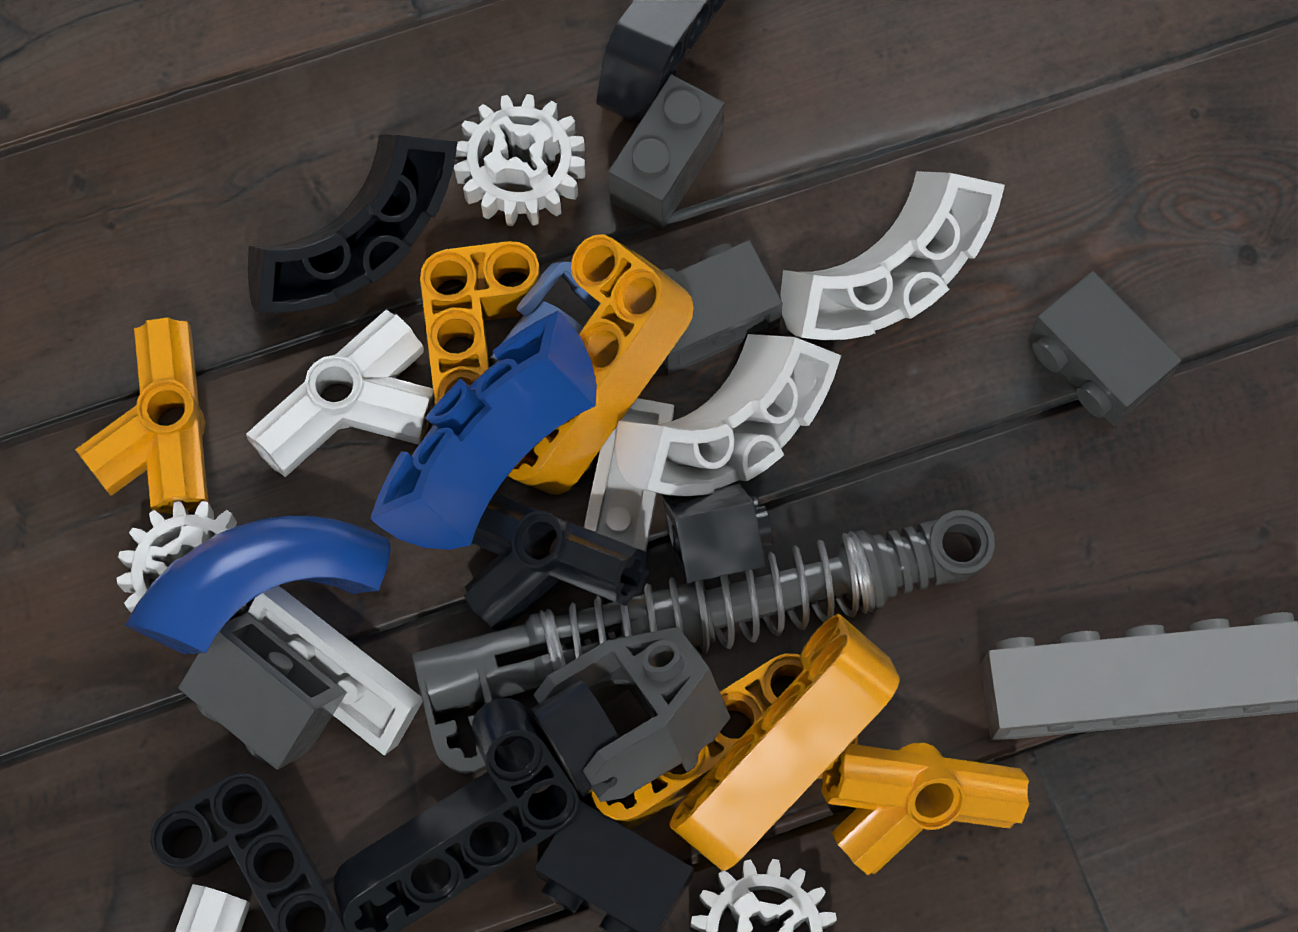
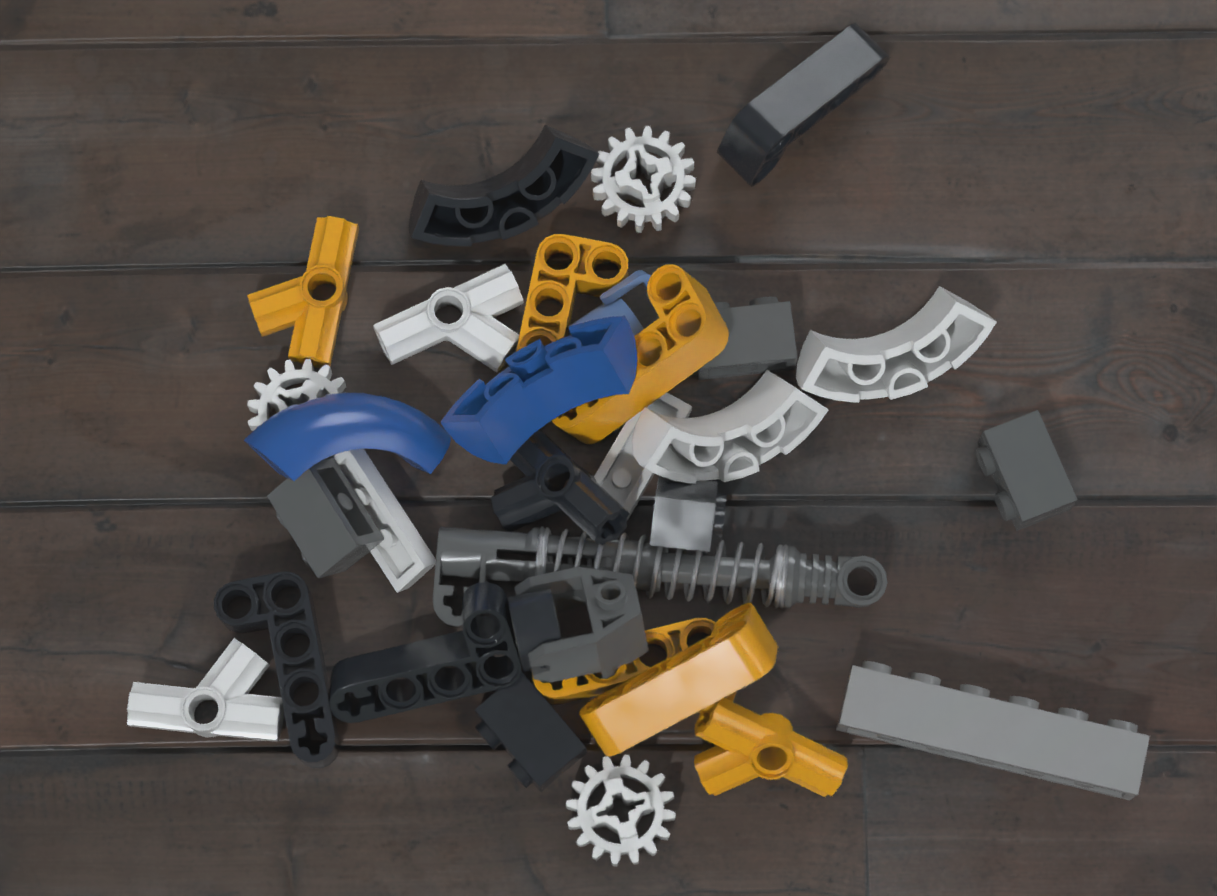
camera: 20 degrees right, 5 degrees up
dark grey brick [608,74,725,230] -> none

